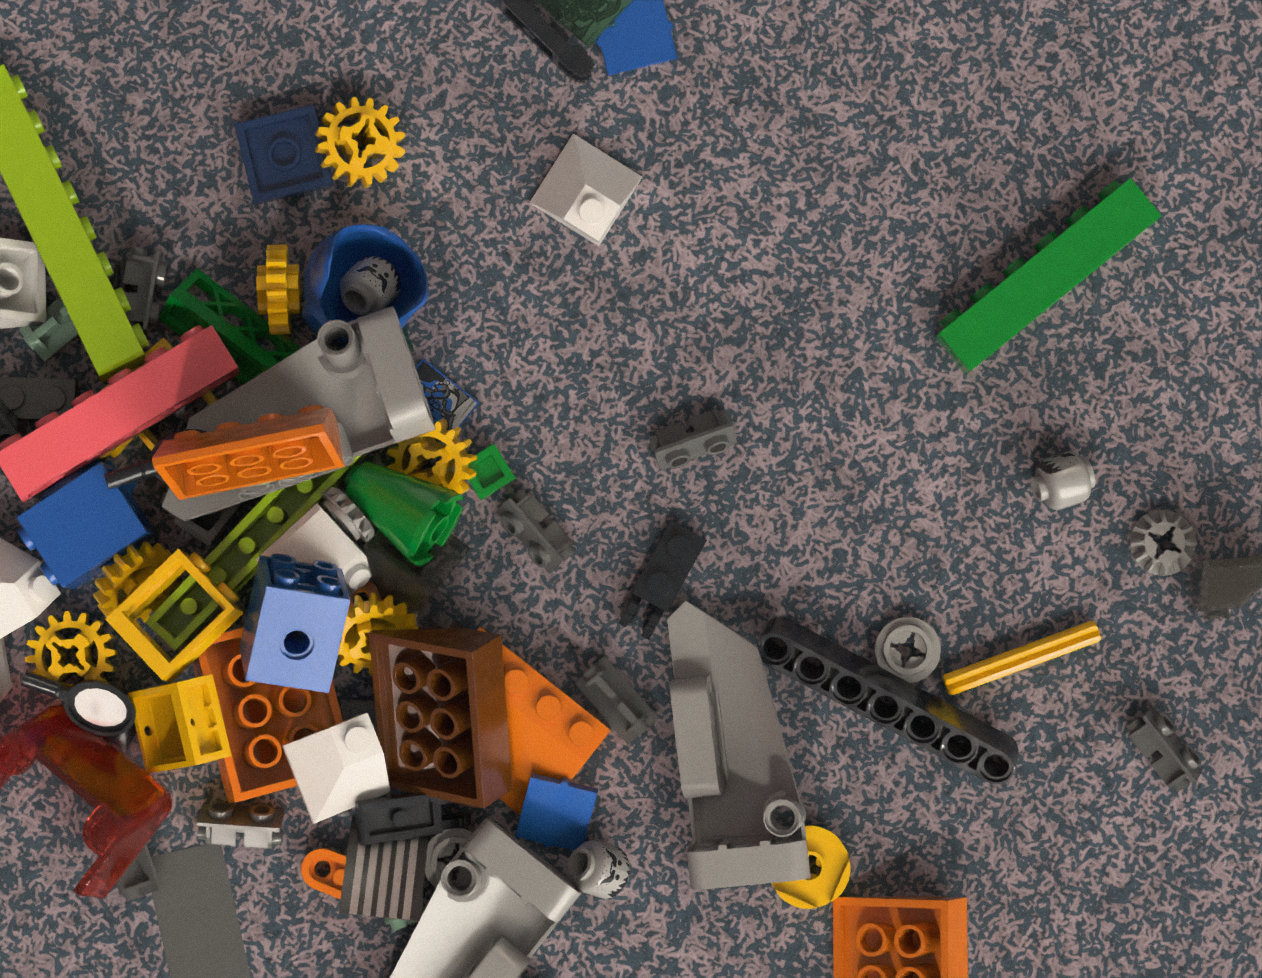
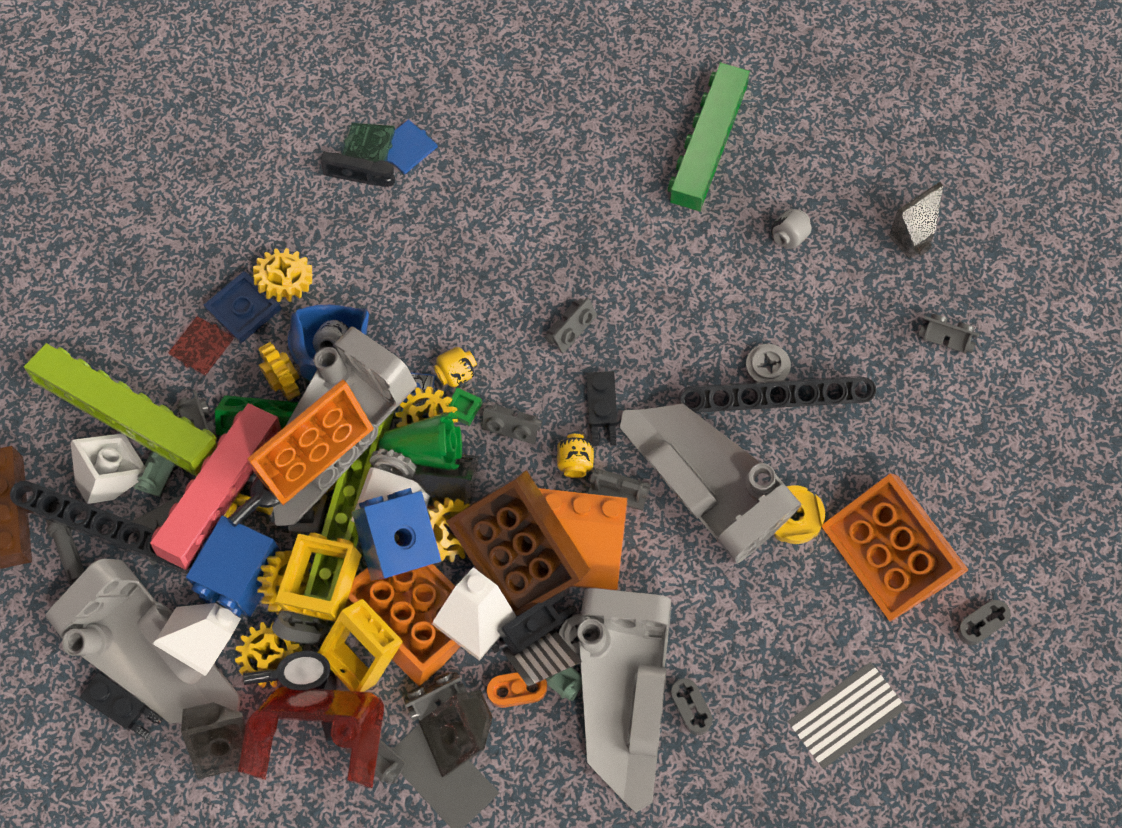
camera: 25 degrees left, 20 degrees down
blue piece [515,773,598,851] -> none
white slope [529,134,642,246] -> none
light grey head [568,840,630,899] -> none
yellow axle [943,621,1101,695] -> none
light grey gear [1130,510,1197,576] -> none
none -> clear red piece [169,316,234,376]
none -> dark grey beam [272,611,329,645]
none -> clear smoke slope [419,690,493,777]
none -> yellow head [433,347,477,388]
none -> yellow head [557,434,594,478]

